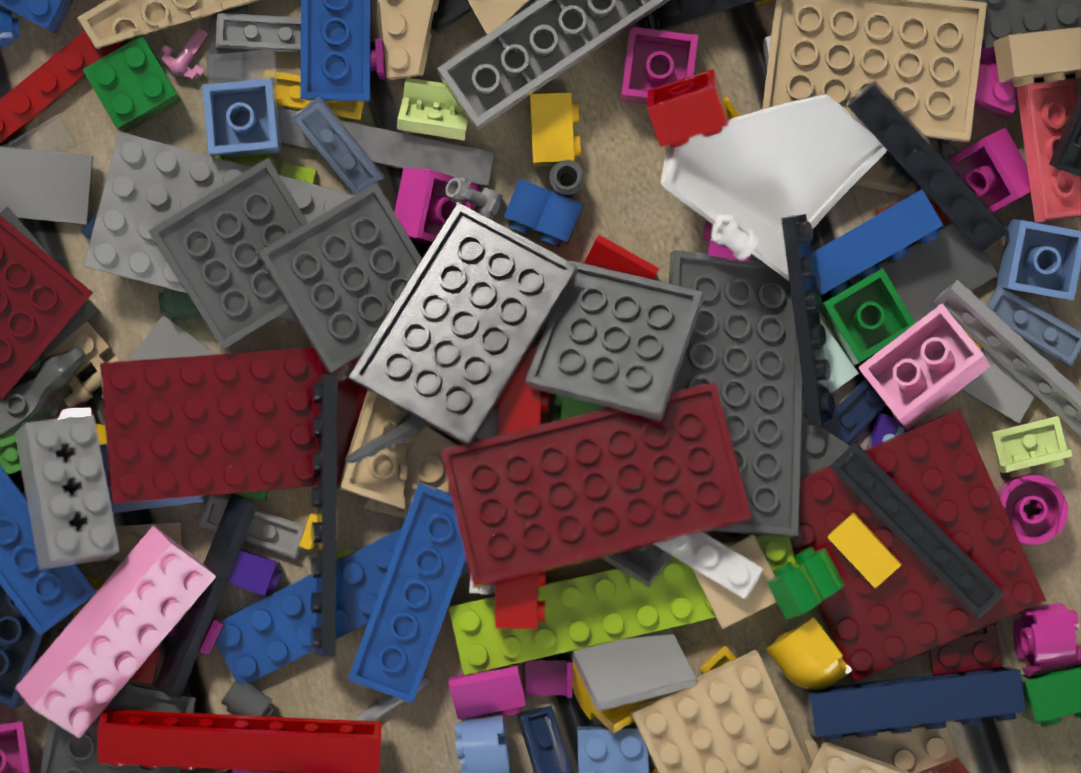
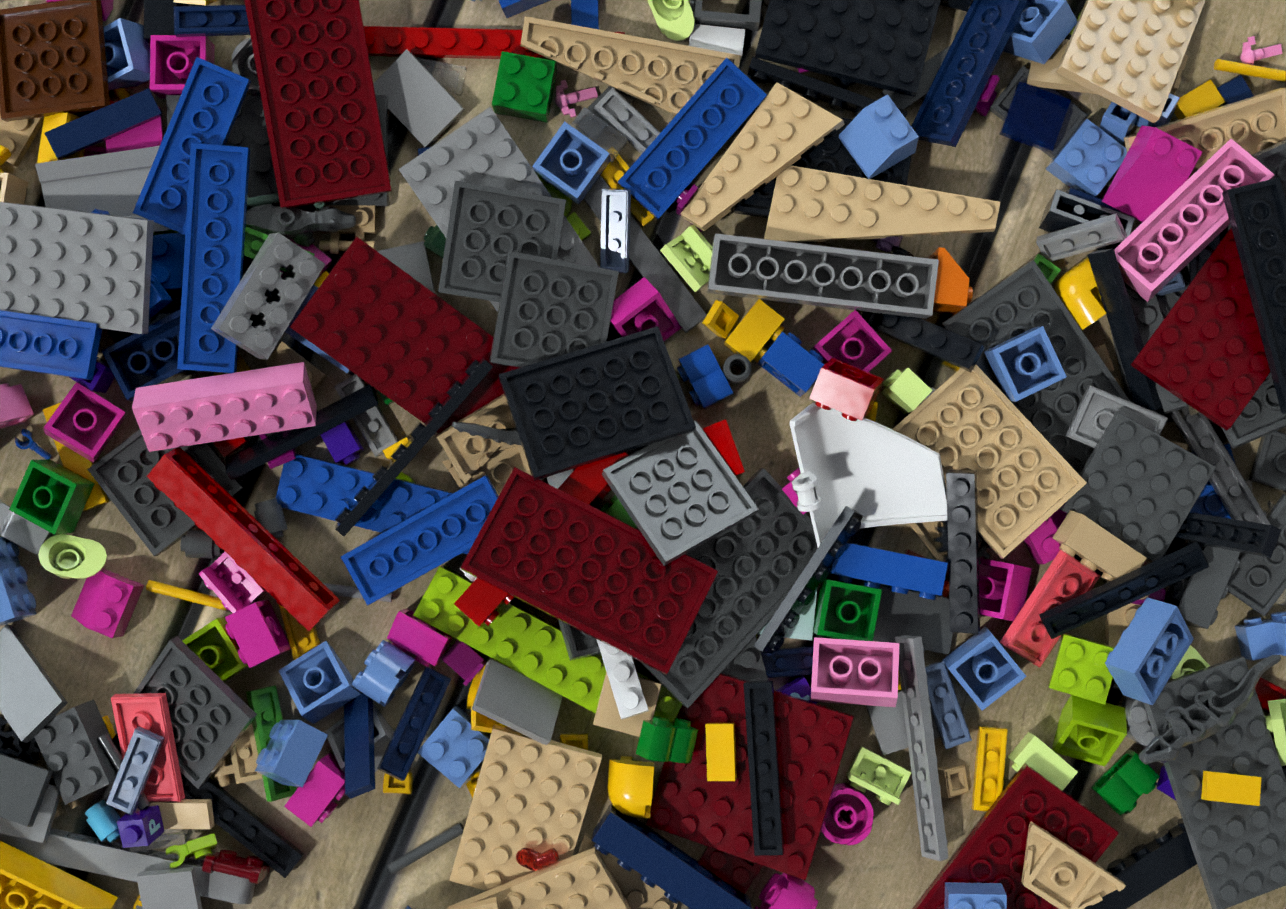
camera: 40 degrees right, 0 degrees up
light grey bar [446,177,503,220] -> none
none -> yellow plate [702,300,739,339]
none -> blue brick [757,332,824,397]
none -> yellowish green brick [880,368,933,415]

